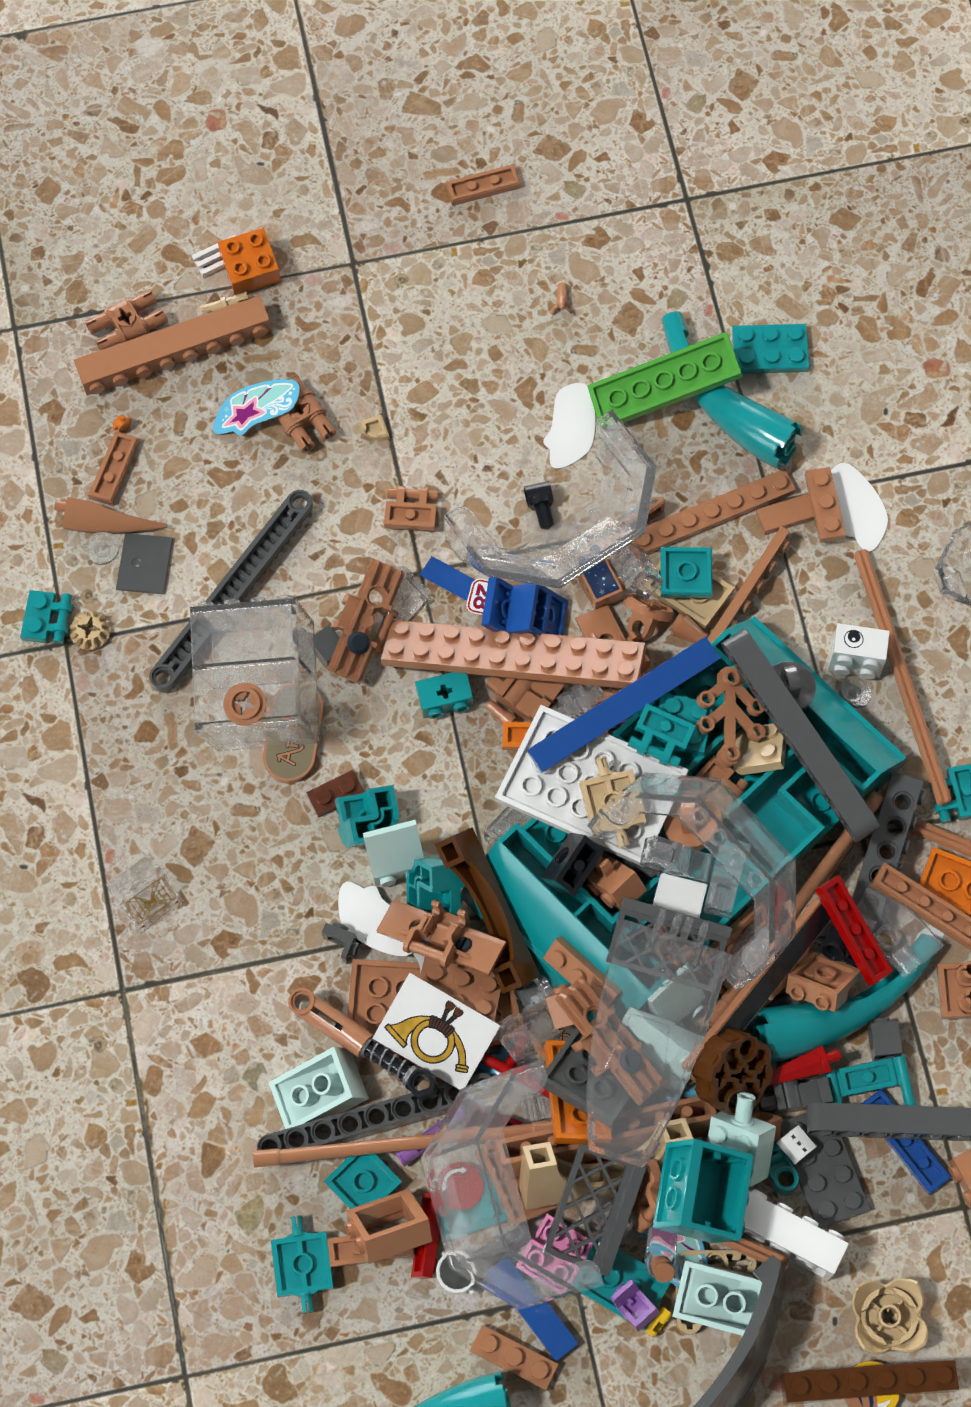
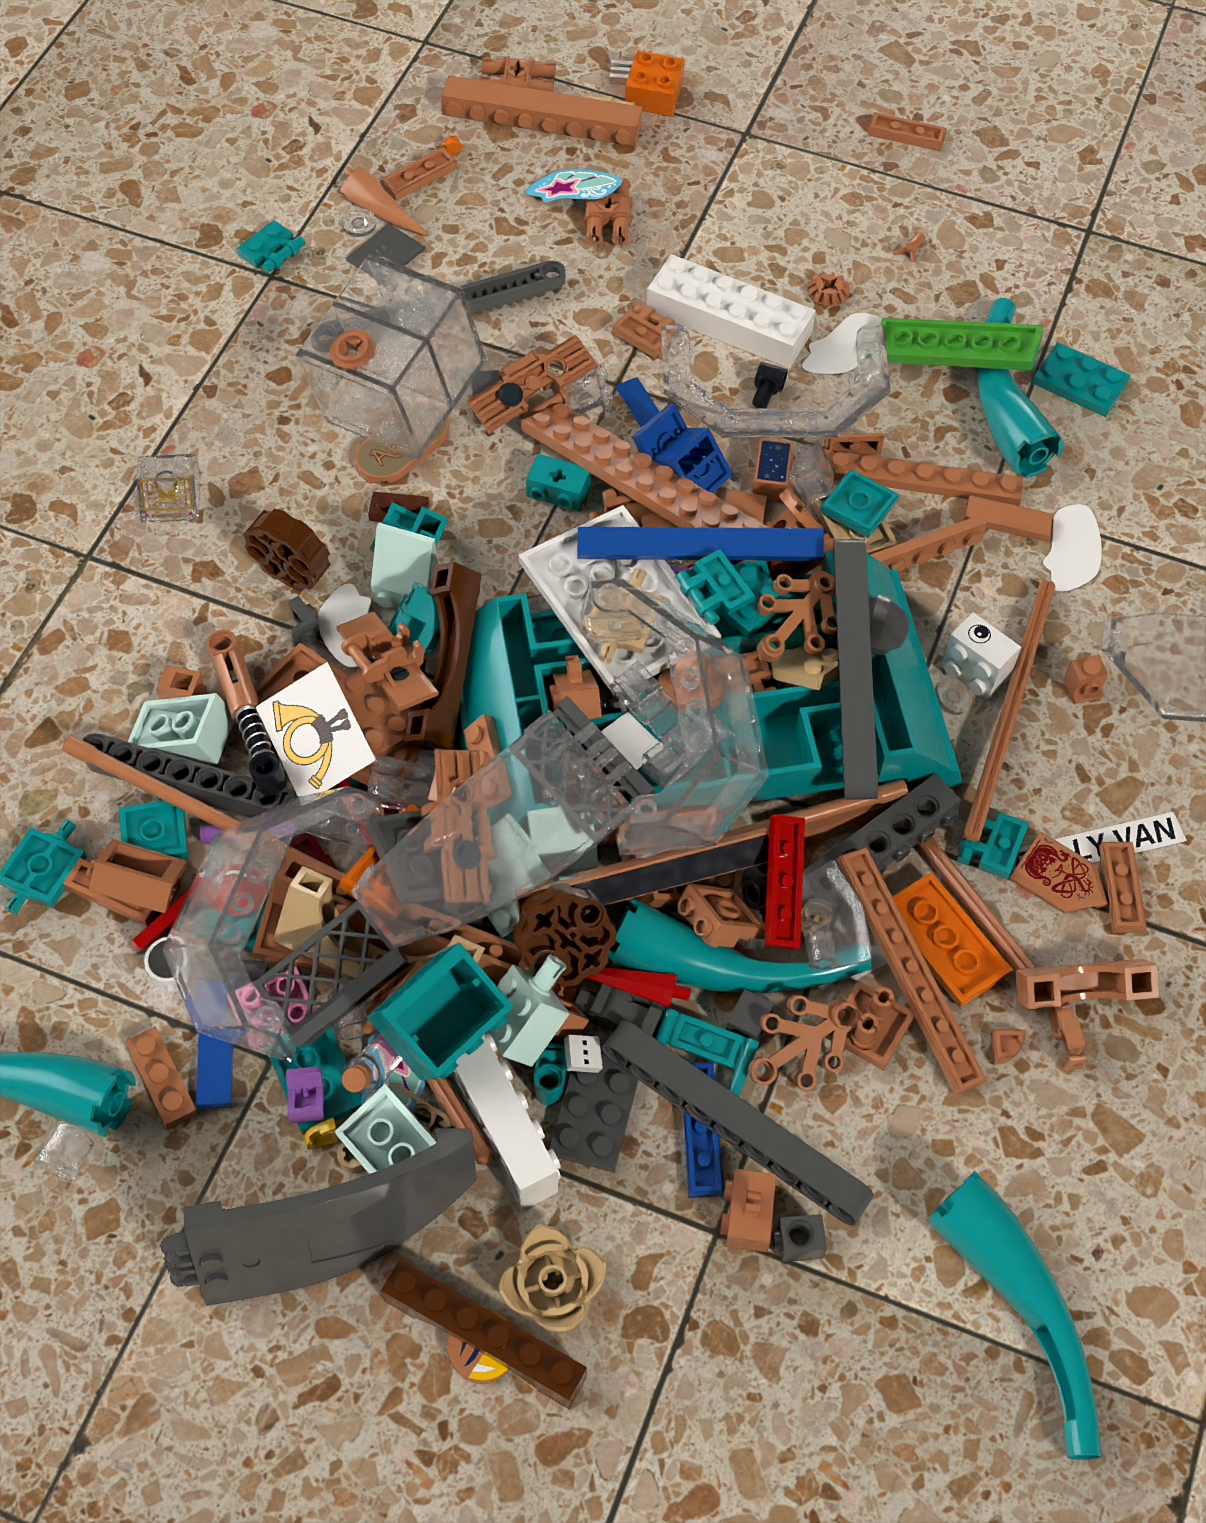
camera: 30 degrees right, 10 degrees down
tan gear [69,610,111,650] -> none
tan tile [358,415,390,441] -> none
black brick [540,833,604,896] -> none
nougat plate [804,467,846,543] -> none
none -> nougat brick [156,665,207,700]
none -> reddish brown connector [243,509,331,591]
none -> white brick [646,254,816,368]
none -> nougat plant [748,995,860,1091]
none -> nougat gear [807,271,850,306]
none -> nougat brick [1063,655,1108,704]

